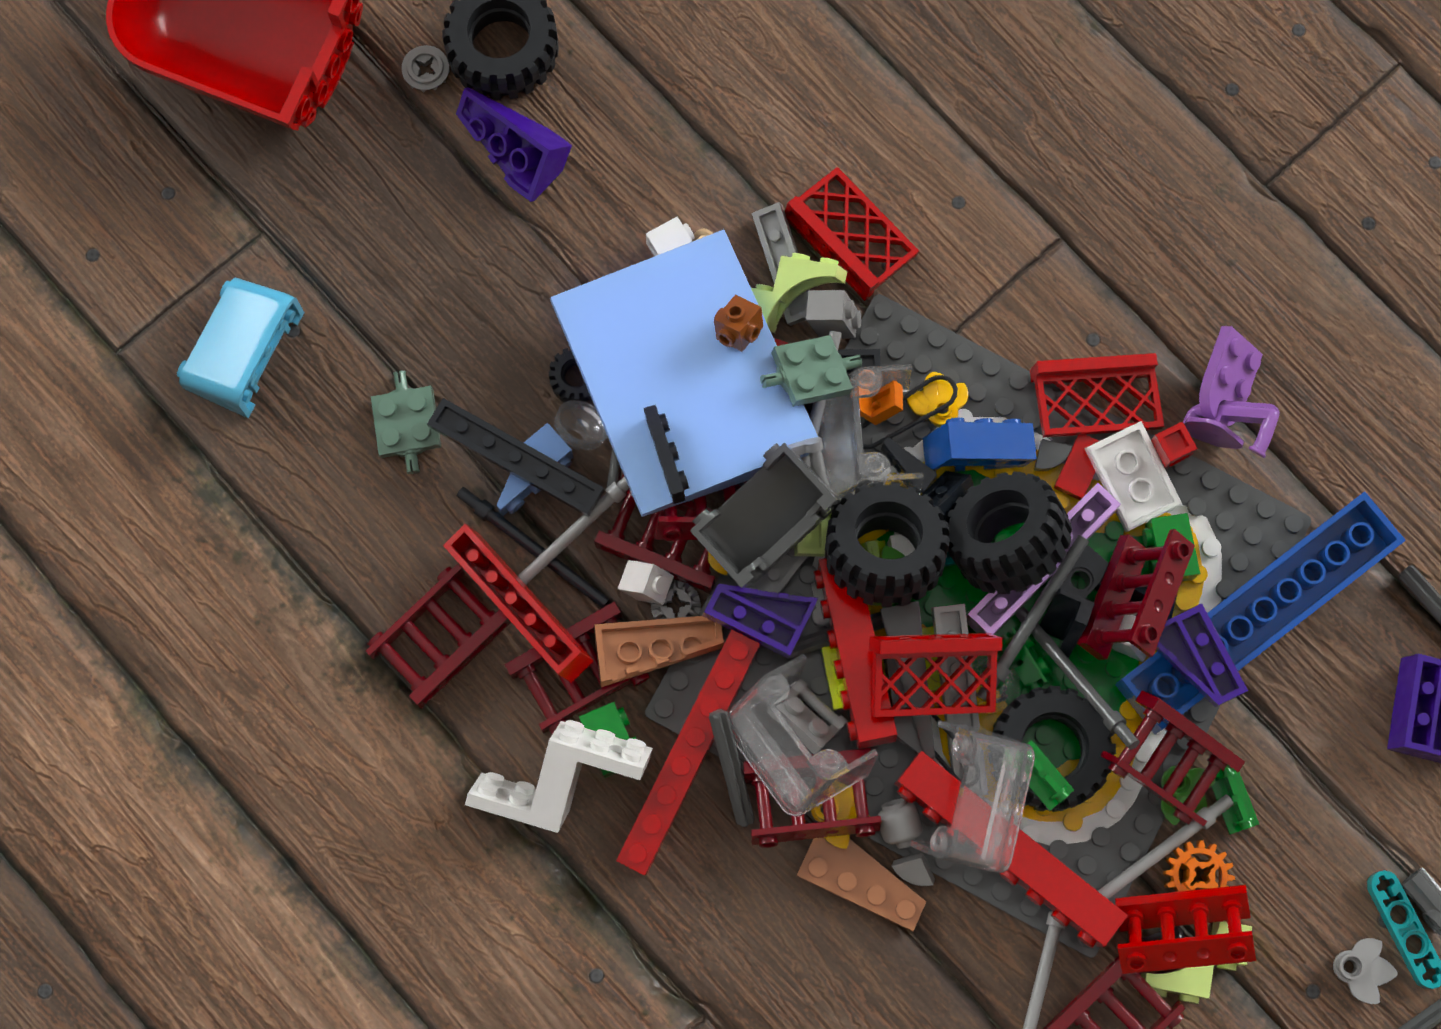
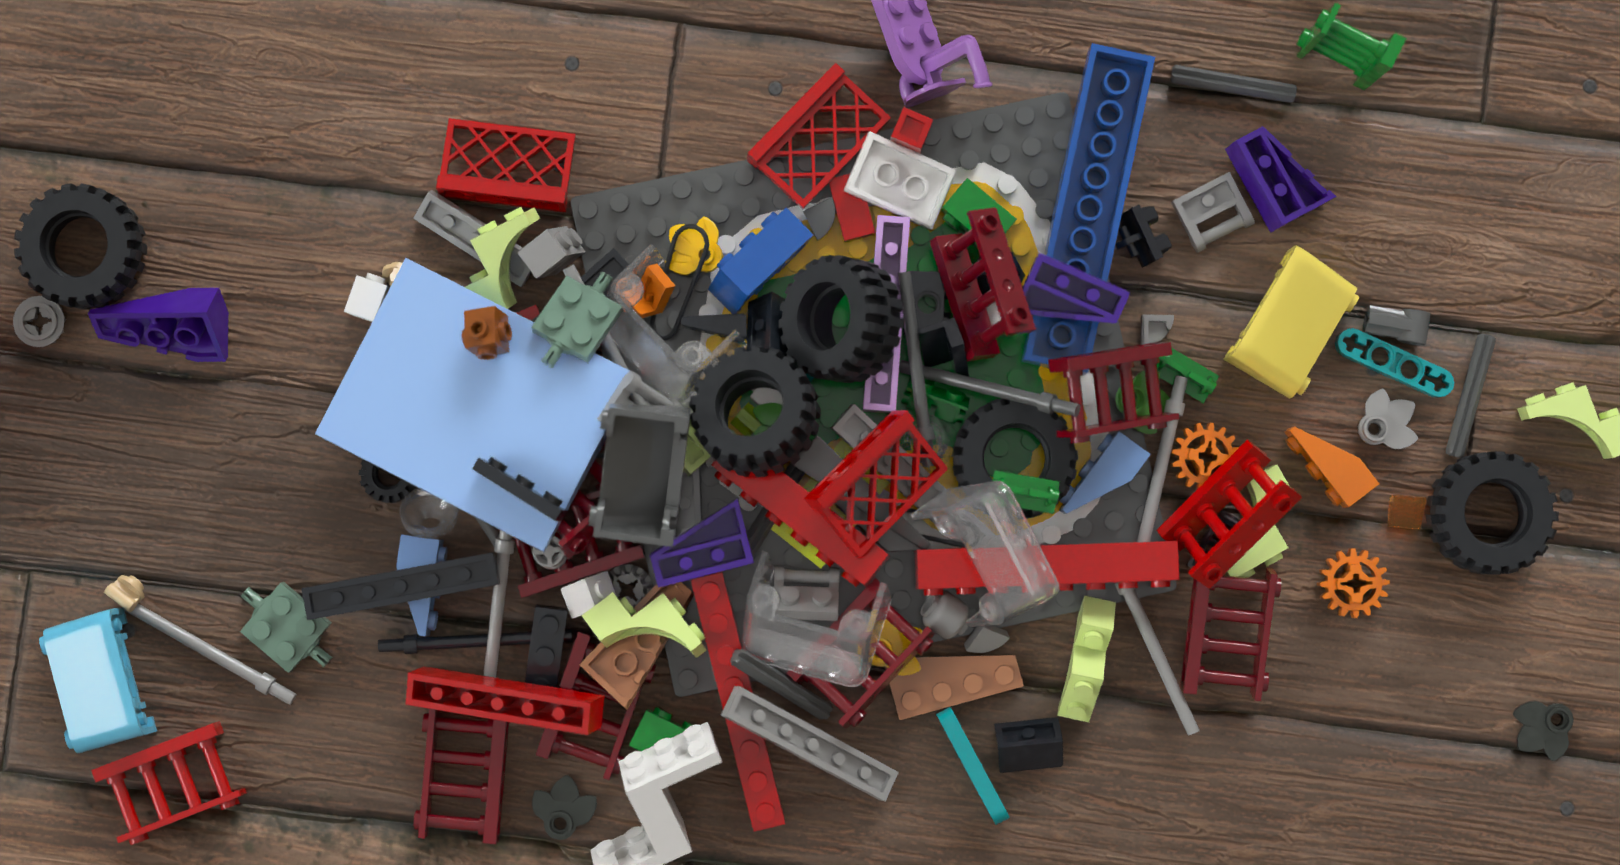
camera: 40 degrees left, 10 degrees up
none -> red fence [91,721,247,846]
none -> tan plate [104,575,144,612]
none -> light grey bar [123,604,297,705]
none -> black plate [525,604,568,688]
none -> light grey wheel [532,536,567,570]
none -> pearl dark grey plate [532,775,597,840]
none -> yellowish green arch [582,592,707,658]
none -> light grey plate [721,686,899,802]
none -> teal beam [936,707,1010,825]
none -> black panel [994,717,1063,773]
none -> yellowish green arch [1057,596,1116,722]
none -> medium blue slope [1059,431,1151,514]
none -> black hips [1115,205,1172,268]
none -> light grey tile [1141,315,1174,344]
none -> light grey plate [1171,172,1255,253]
none -> light yellow windscreen [1223,245,1359,398]
none -> orange slope [1284,426,1380,508]

